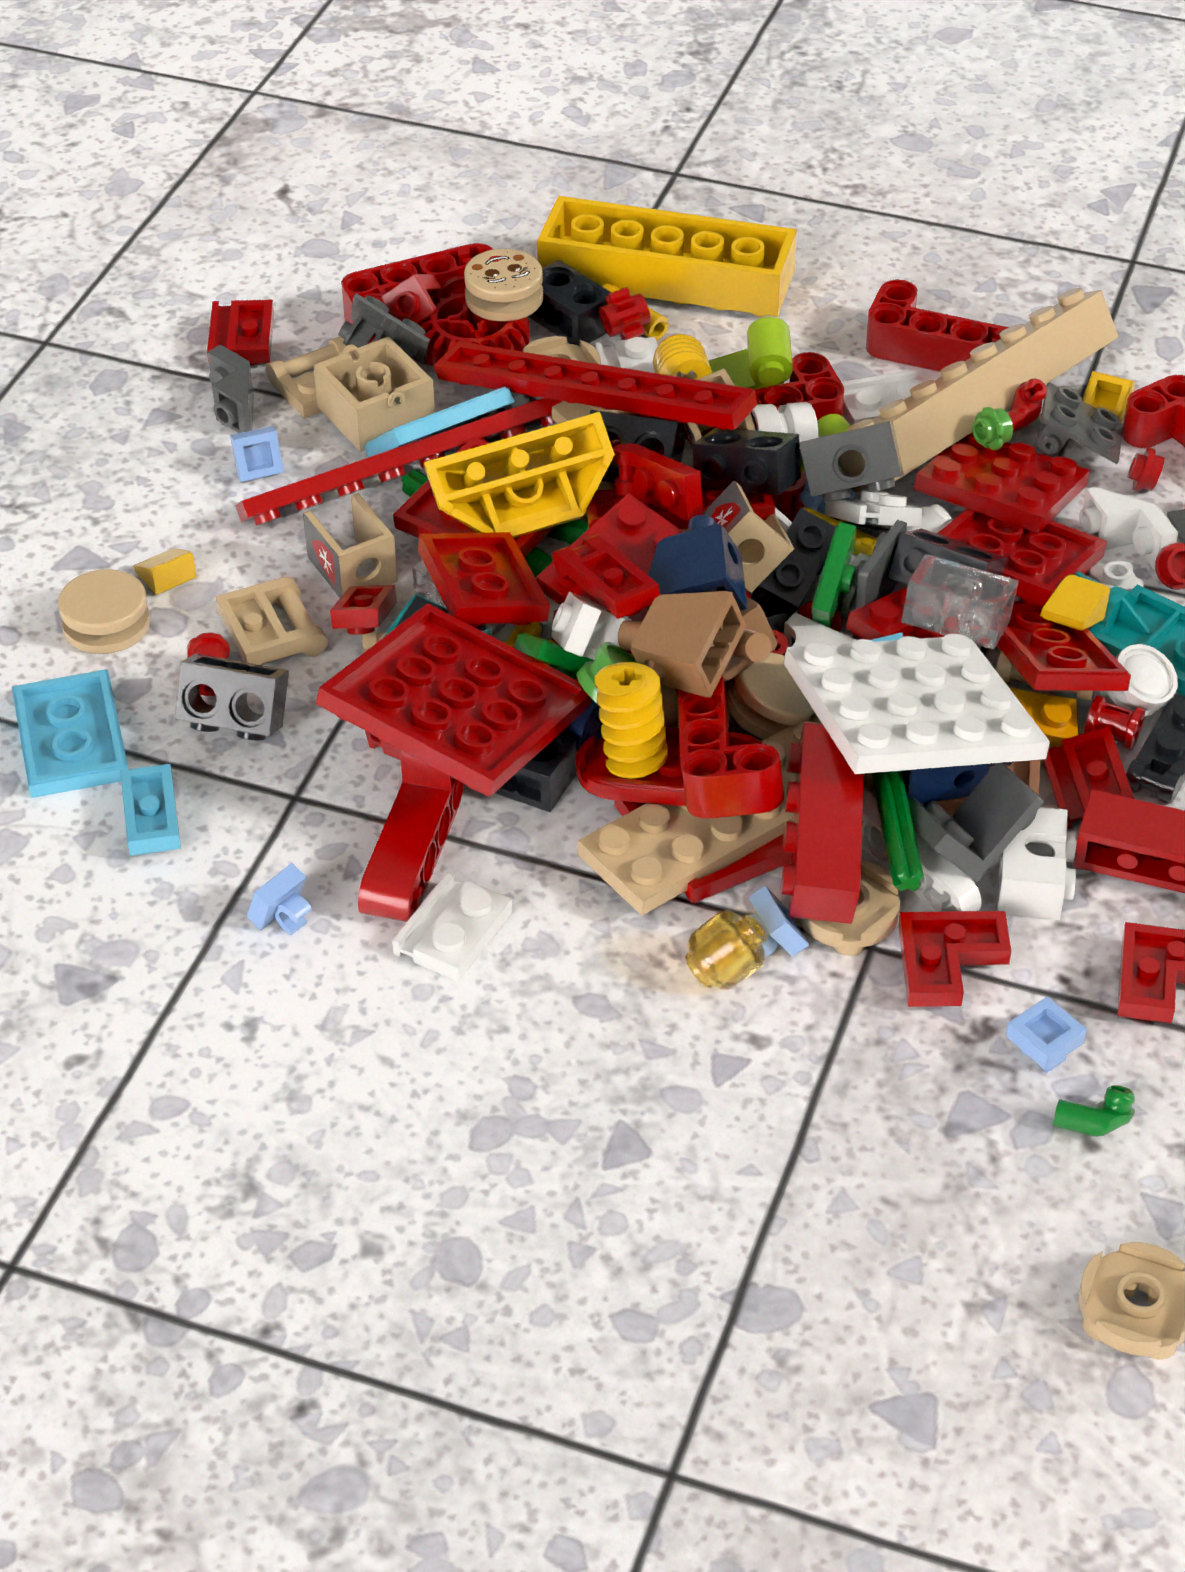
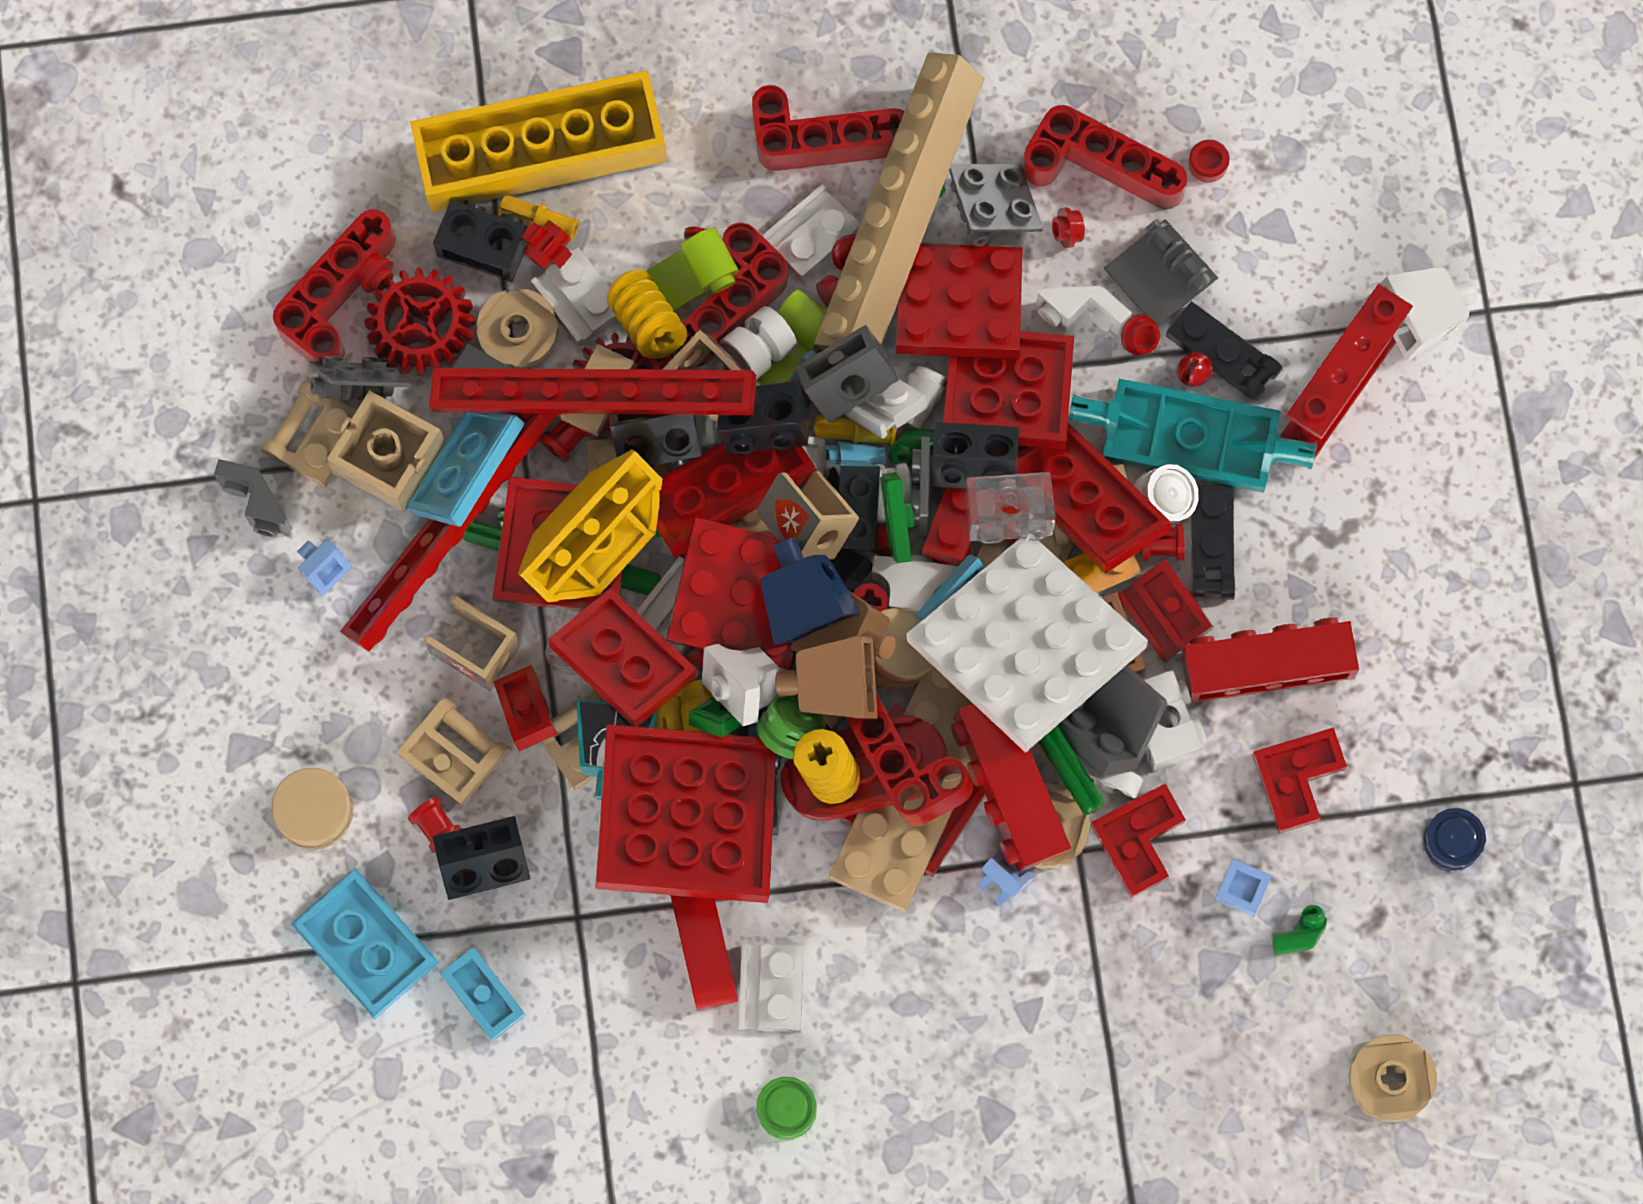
camera: 25 degrees left, 30 degrees up
yellow slope [133,548,197,595] -> none
red plate [207,299,274,365] -> none
light blue tile [246,863,312,935] -> none
red bracket [381,274,442,325] -> none
tan head [464,249,543,321] -> none
red plate [552,534,660,619] -> none
red plate [613,443,703,521] -> none
clear yellow head [685,910,767,990] -> none
bright green plate [972,407,1013,451] -> none
red arm [1007,378,1047,433] -> none
yellow slope [1040,575,1110,631] -> none
yellow slope [1082,371,1135,422] -> none
white plate [1089,560,1144,592] -> none
none -> bright green wheel [756,1076,817,1140]

